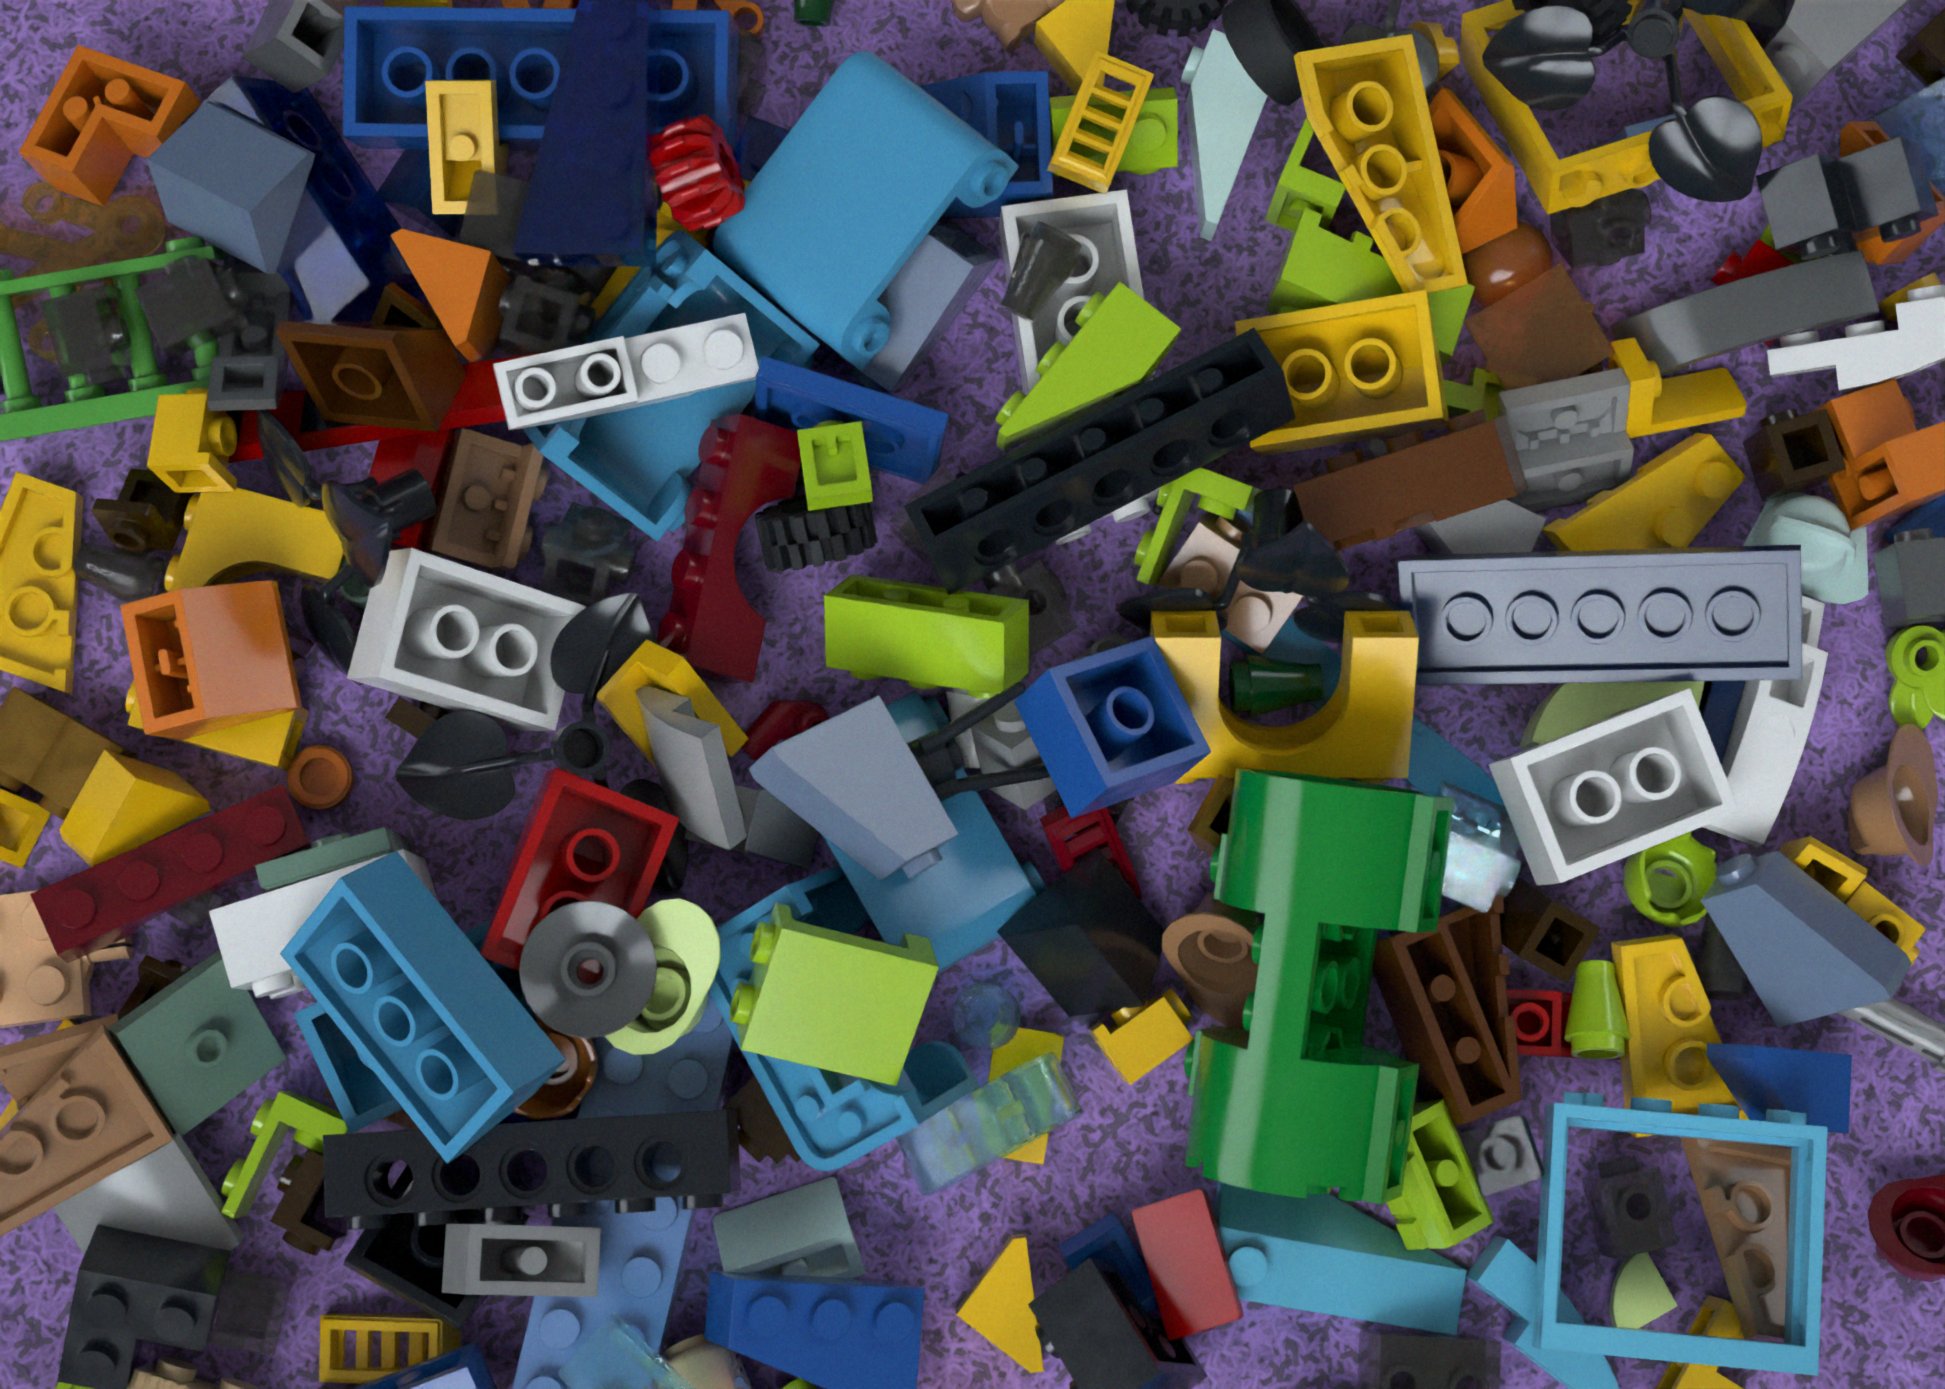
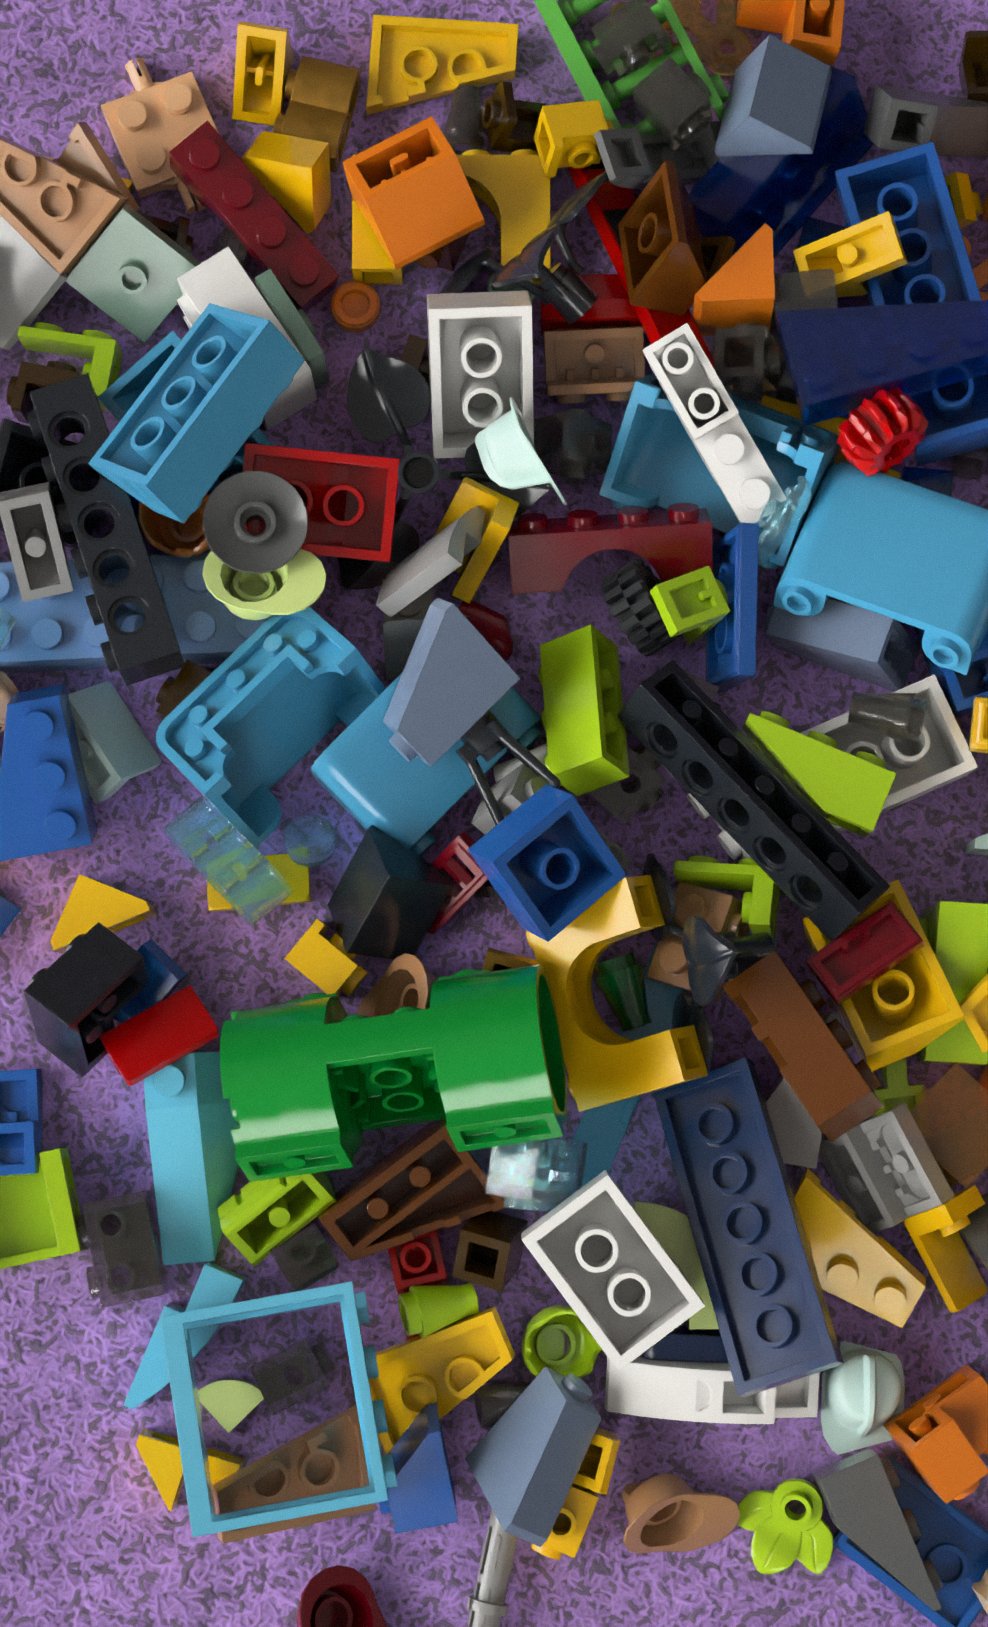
camera: 85 degrees right, 0 degrees up
lime panel [729,903,939,1086] -> none
dark brown brick [1743,409,1846,501] -> none
none -> light aqua piece [475,397,567,505]
none -> clear light blue piece [758,476,812,565]
none -> dark red plate [806,900,924,1006]

